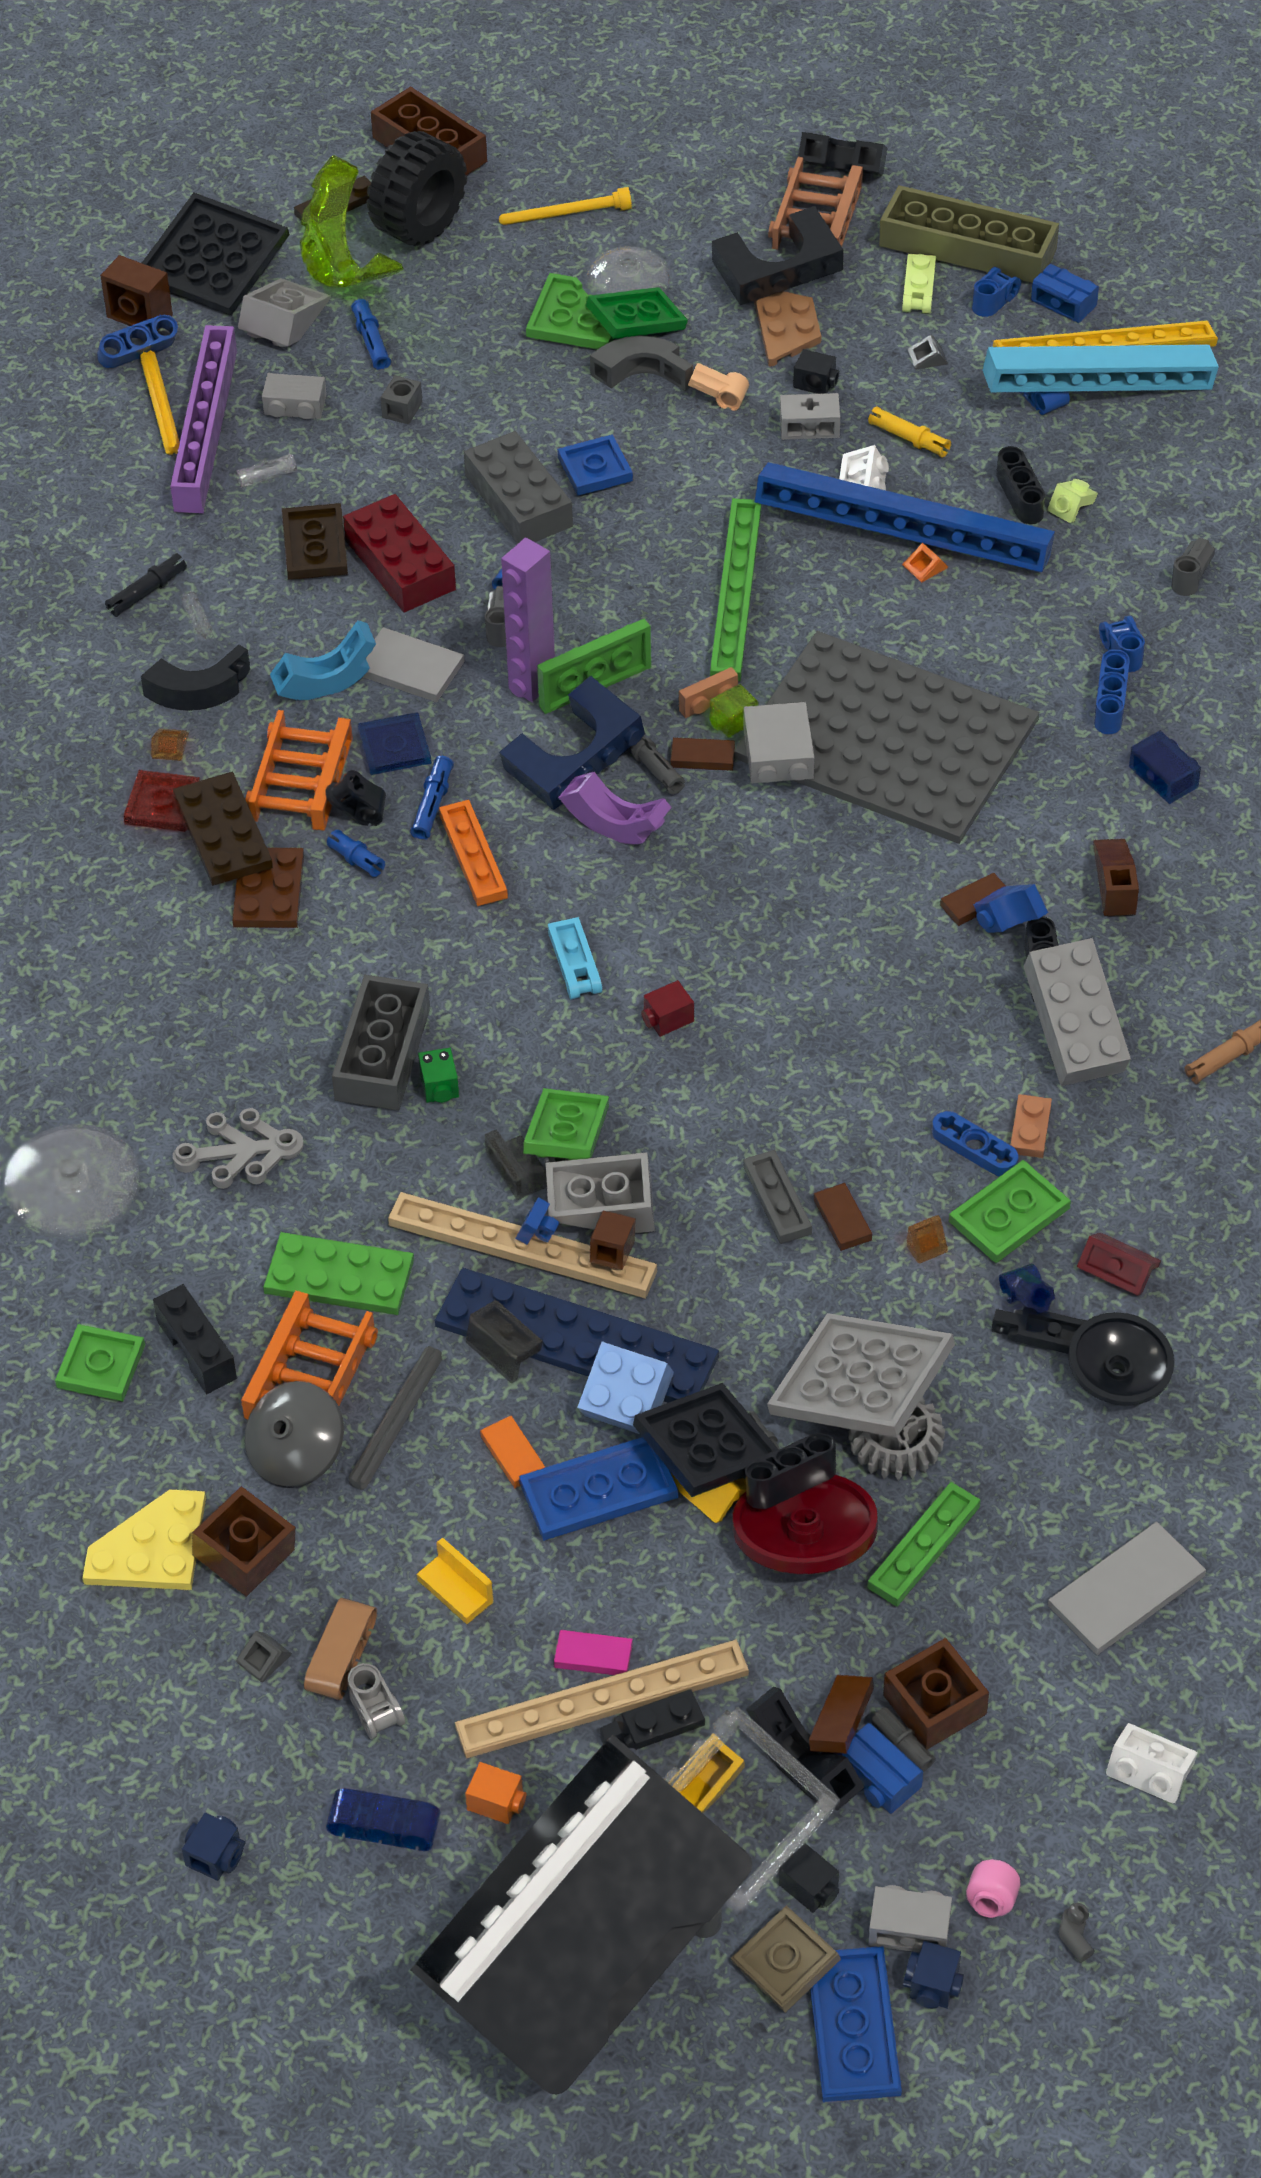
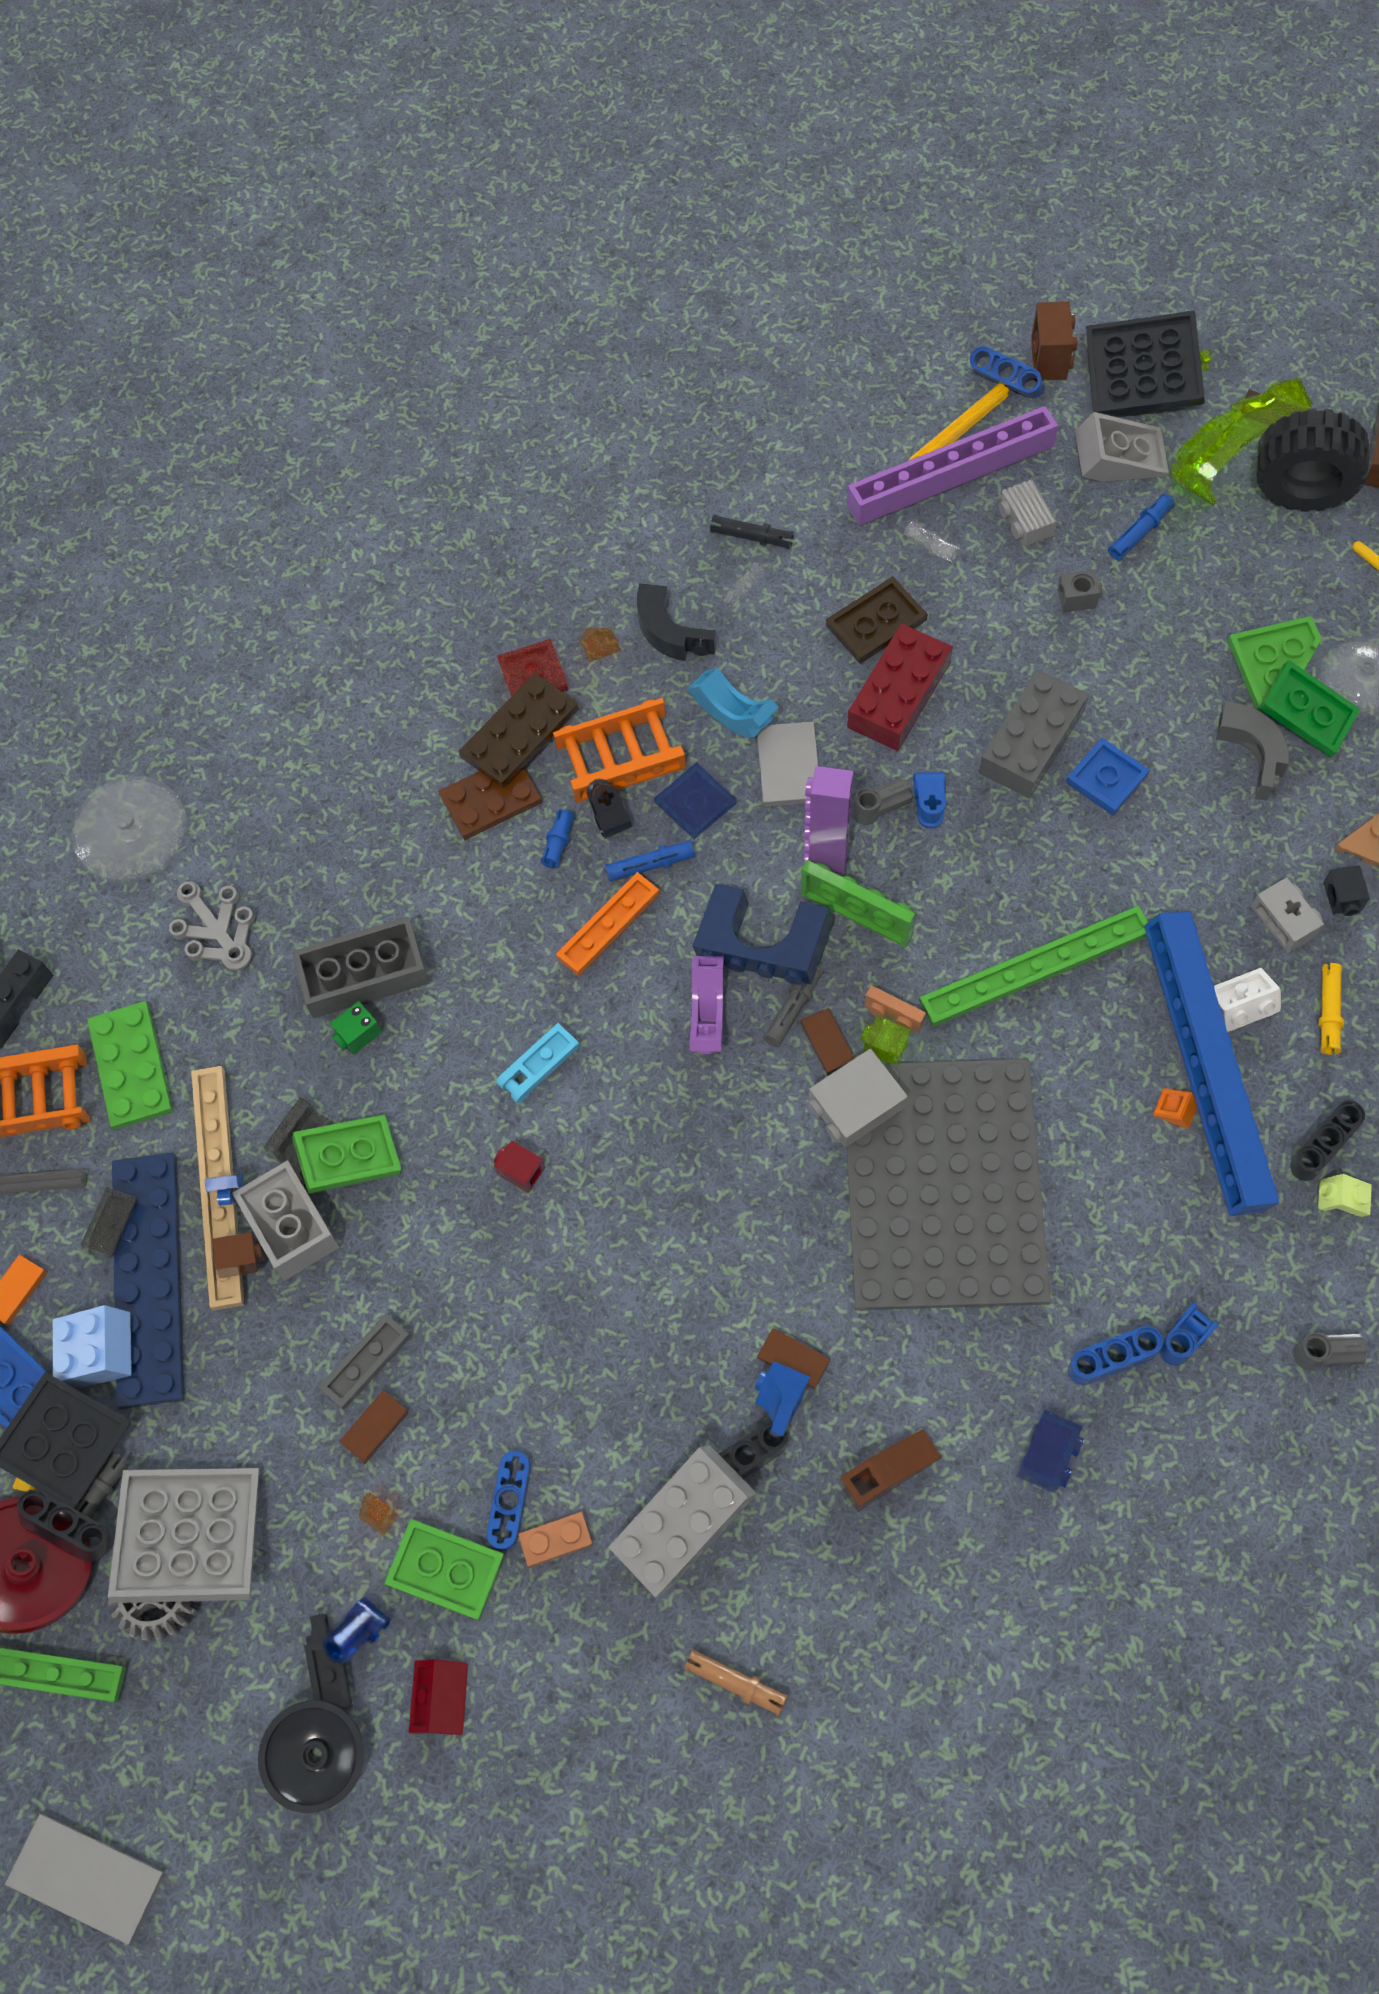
camera: 65 degrees right, 15 degrees up
light nougat piece [688,363,749,411] -> none

